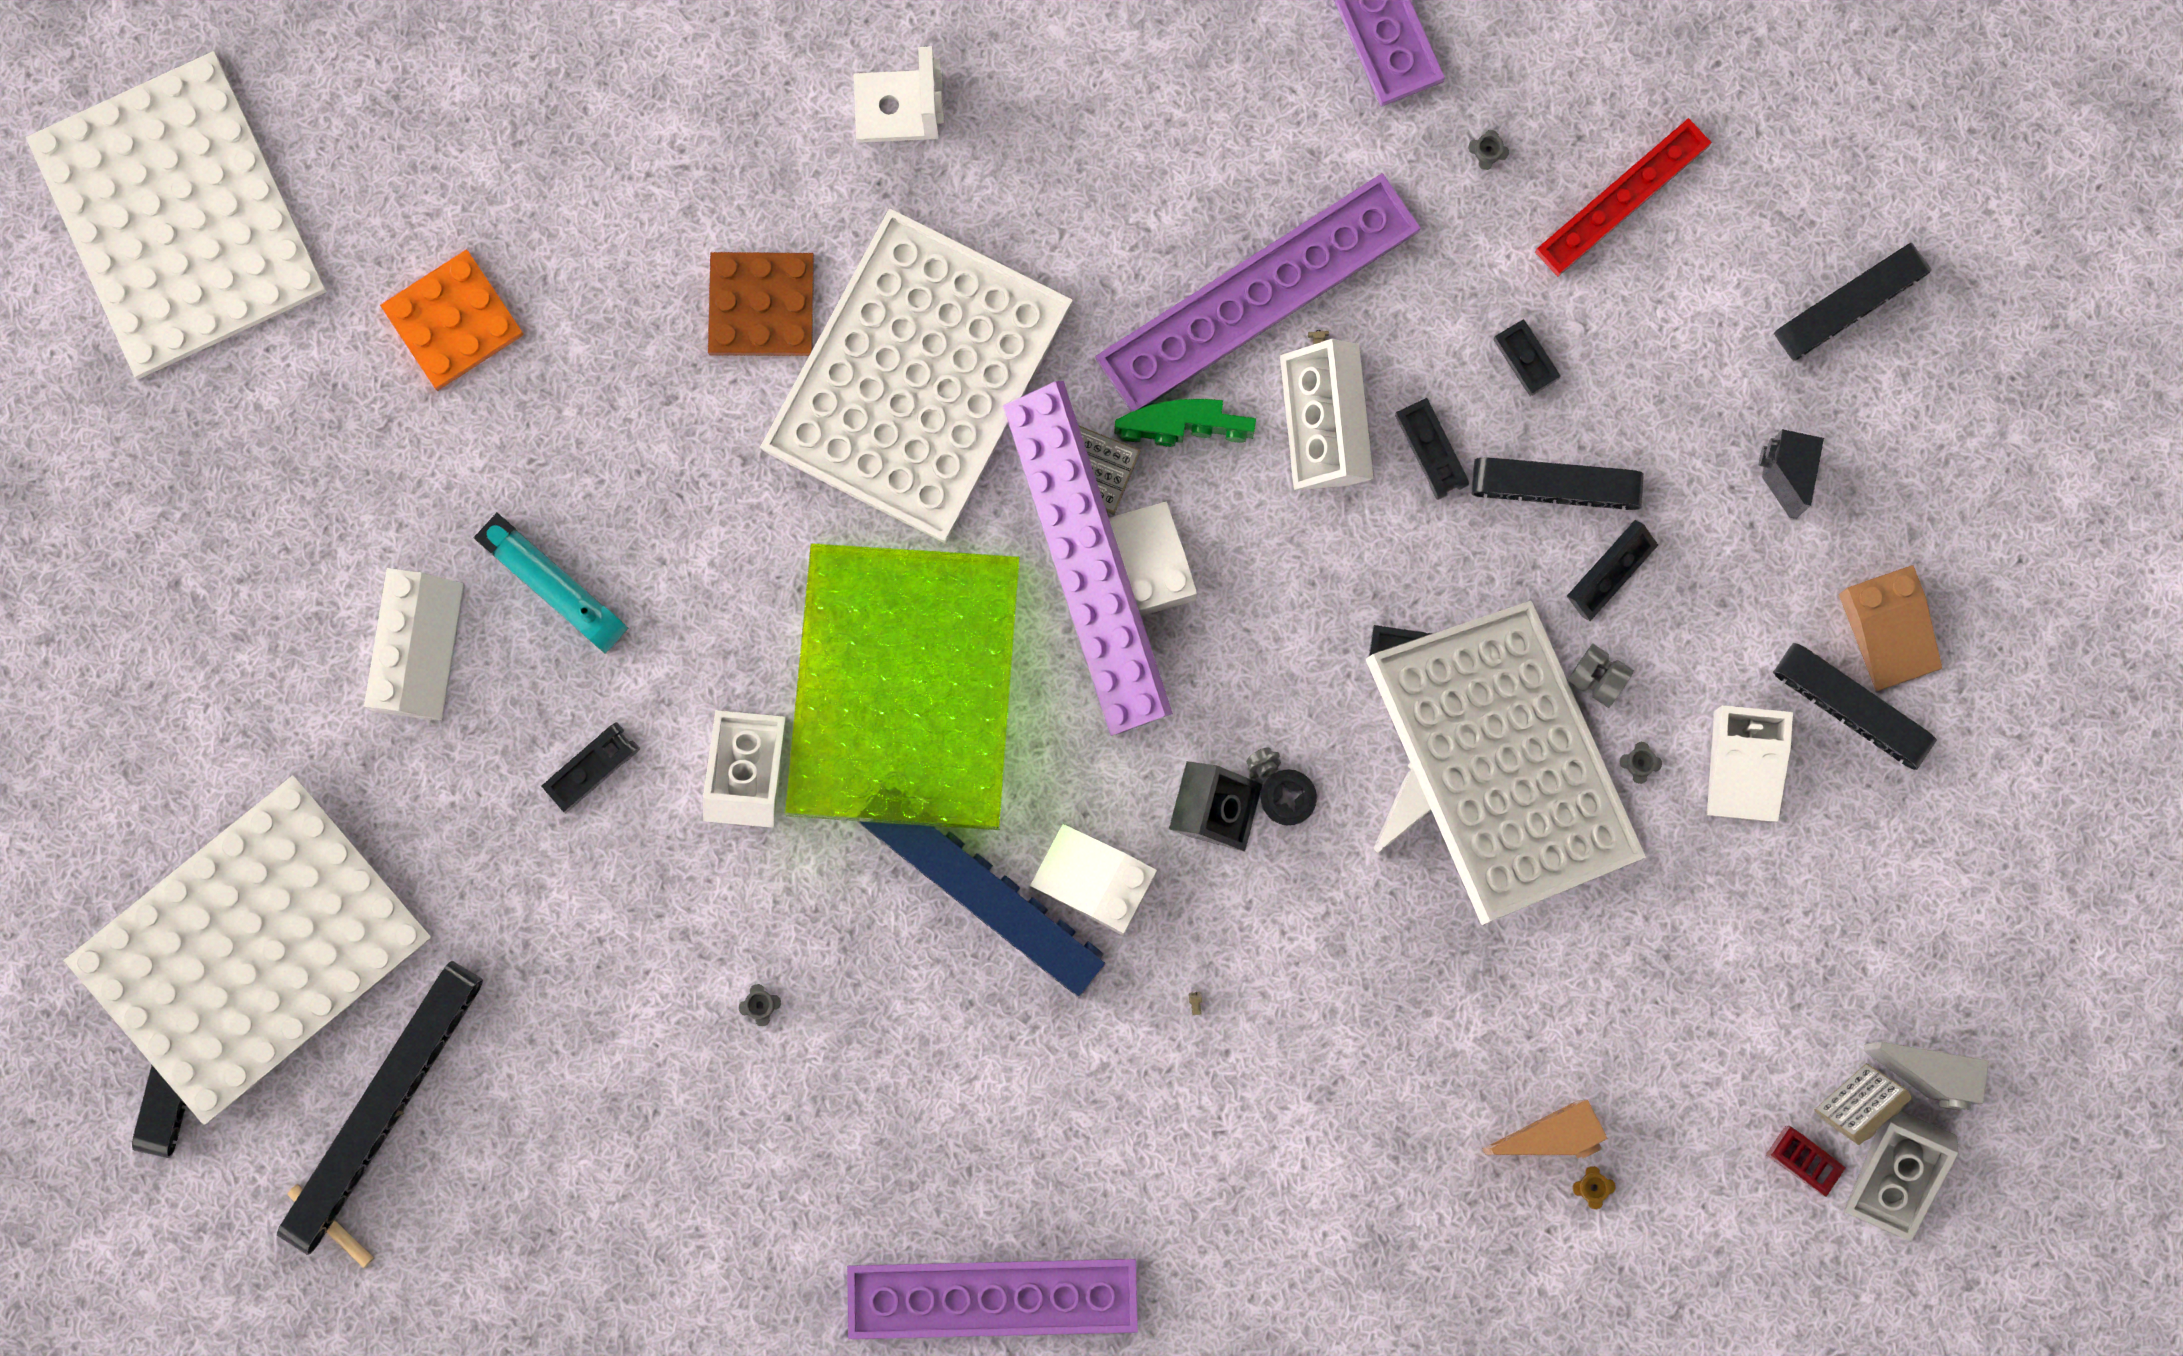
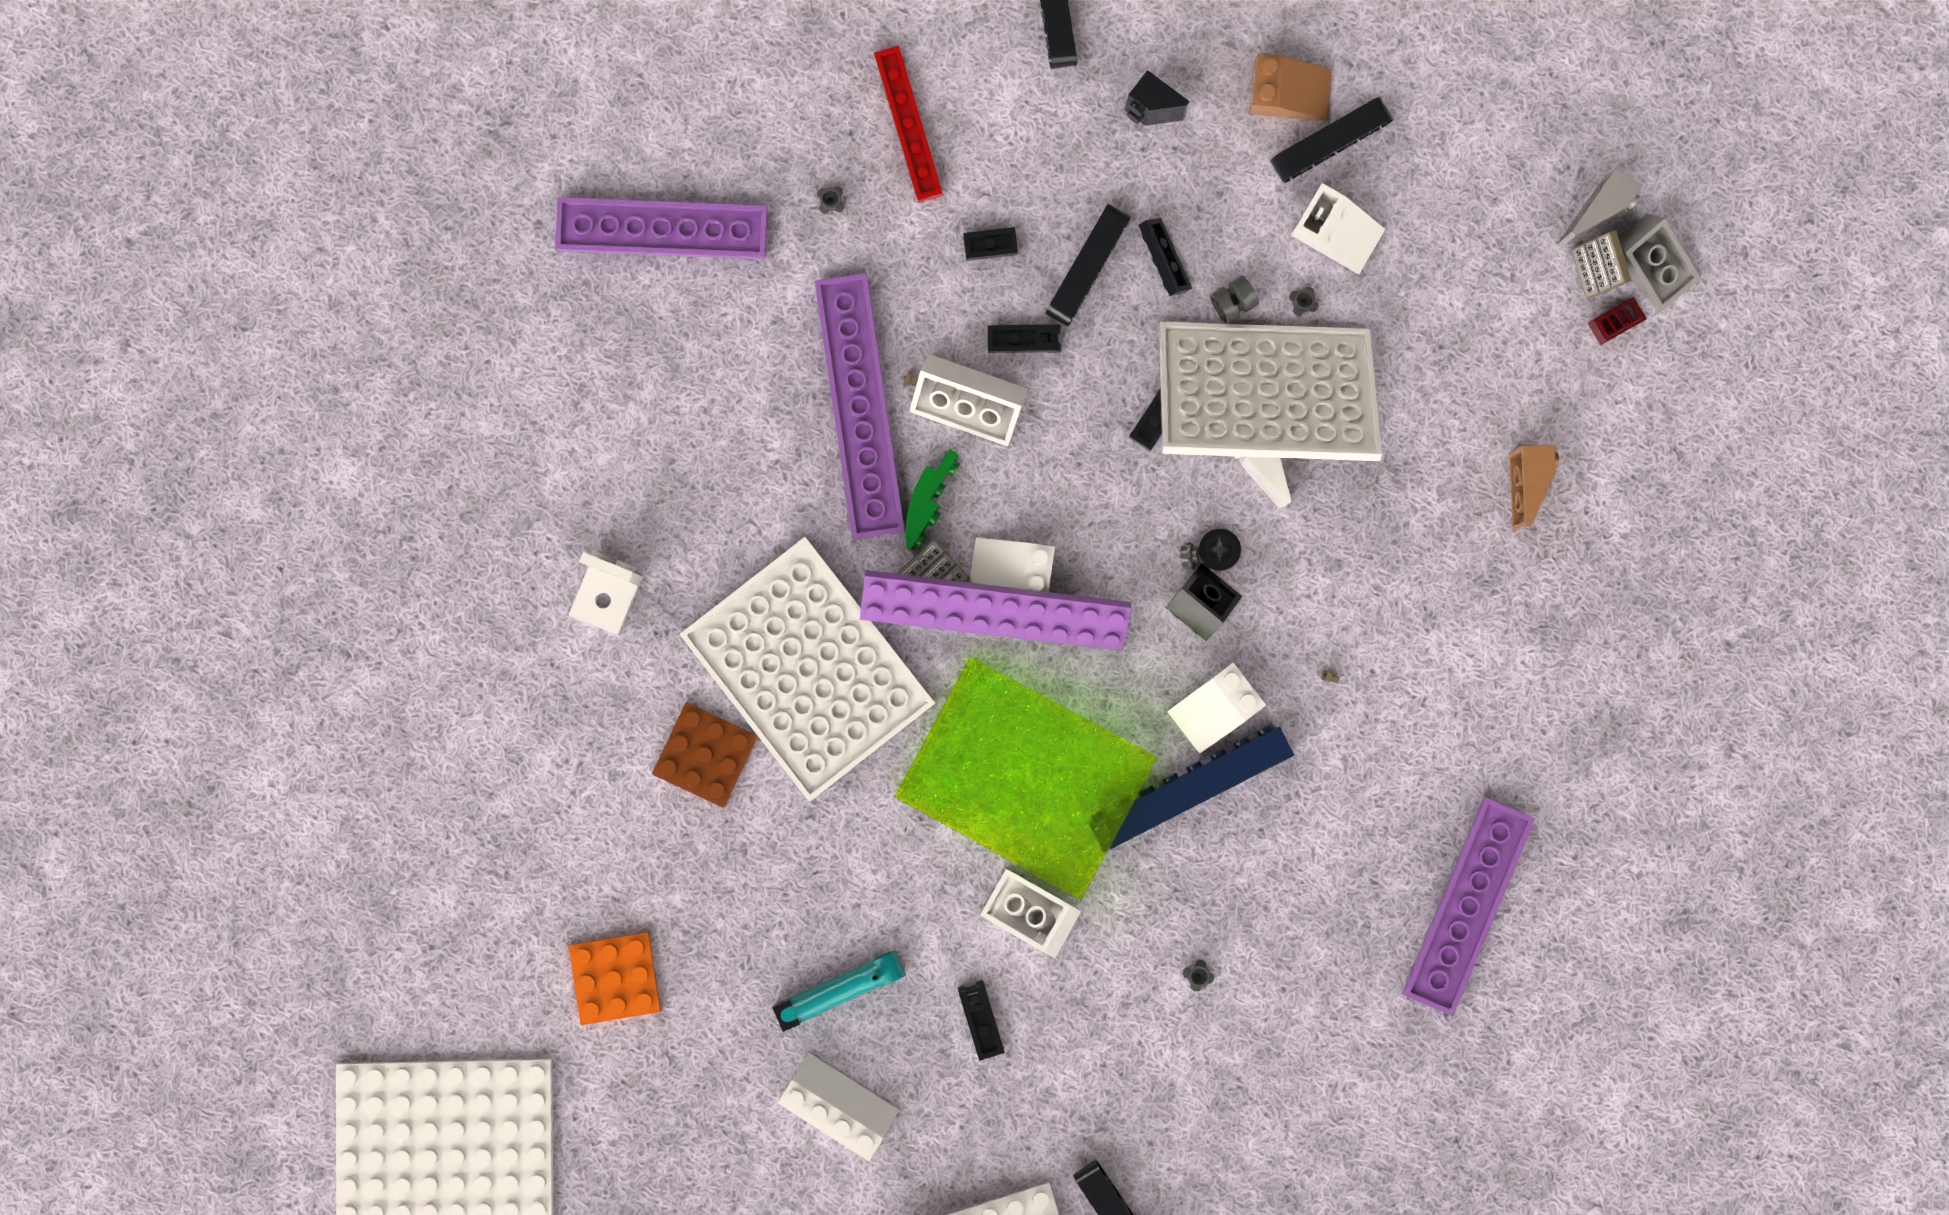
camera: 65 degrees left, 5 degrees up
pearl gold plate [1572,1166,1616,1209] -> none

